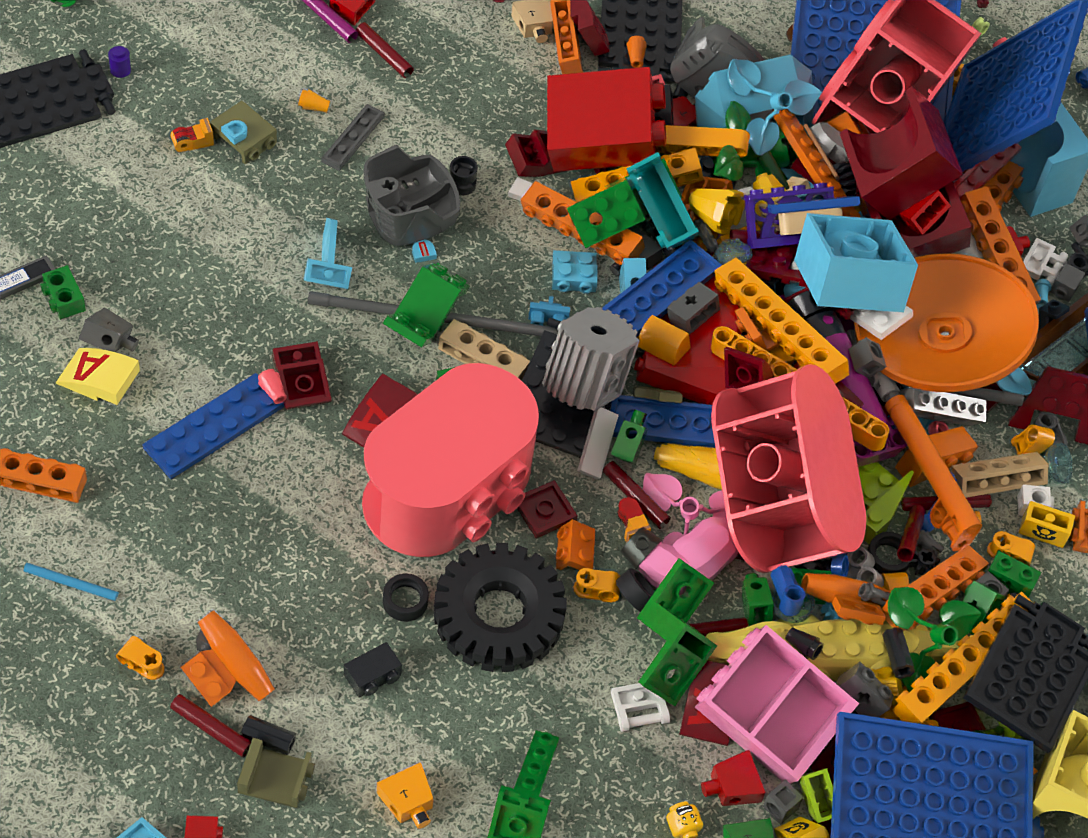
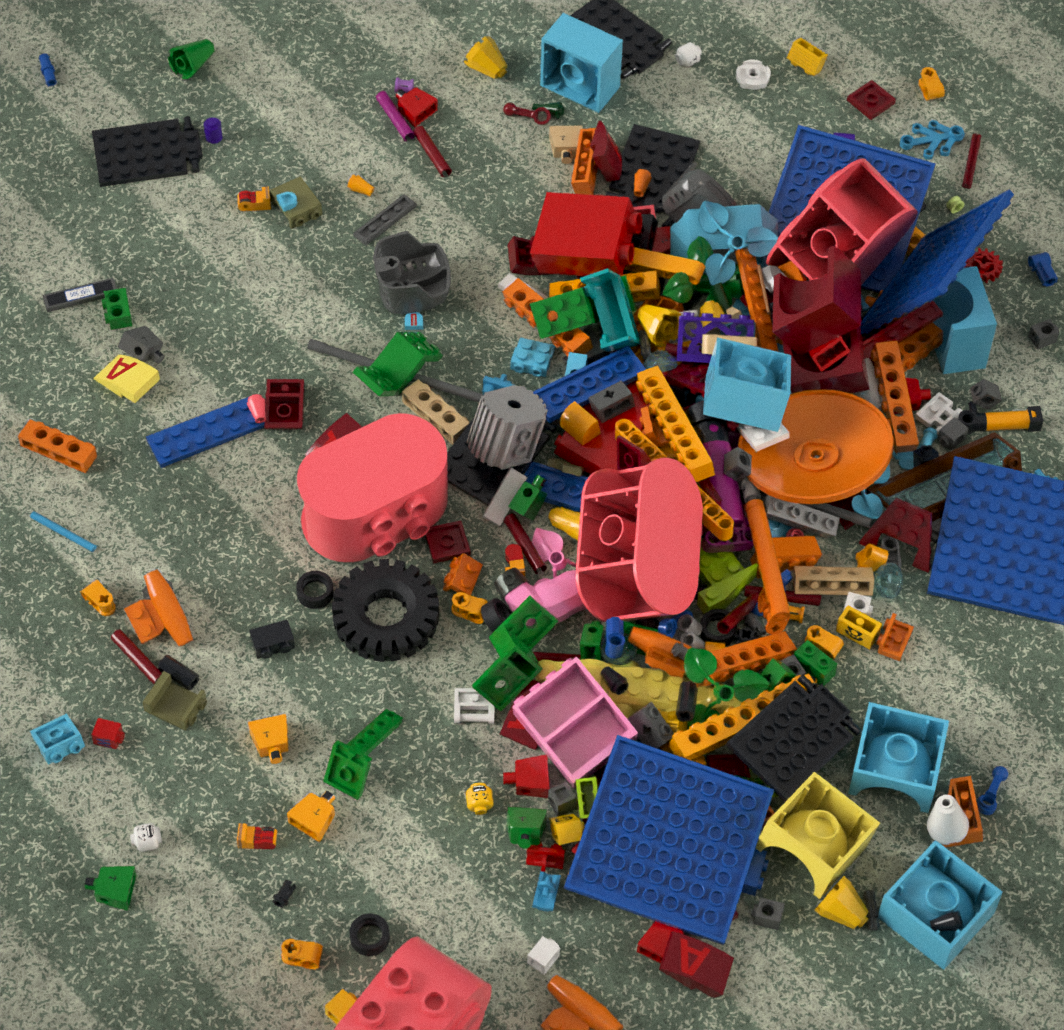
camera: 20 degrees right, 0 degrees up
medium azure piece [303,217,352,289] -> none
black wheel [449,156,478,196] -> none
blue tile [768,196,860,214] -> none

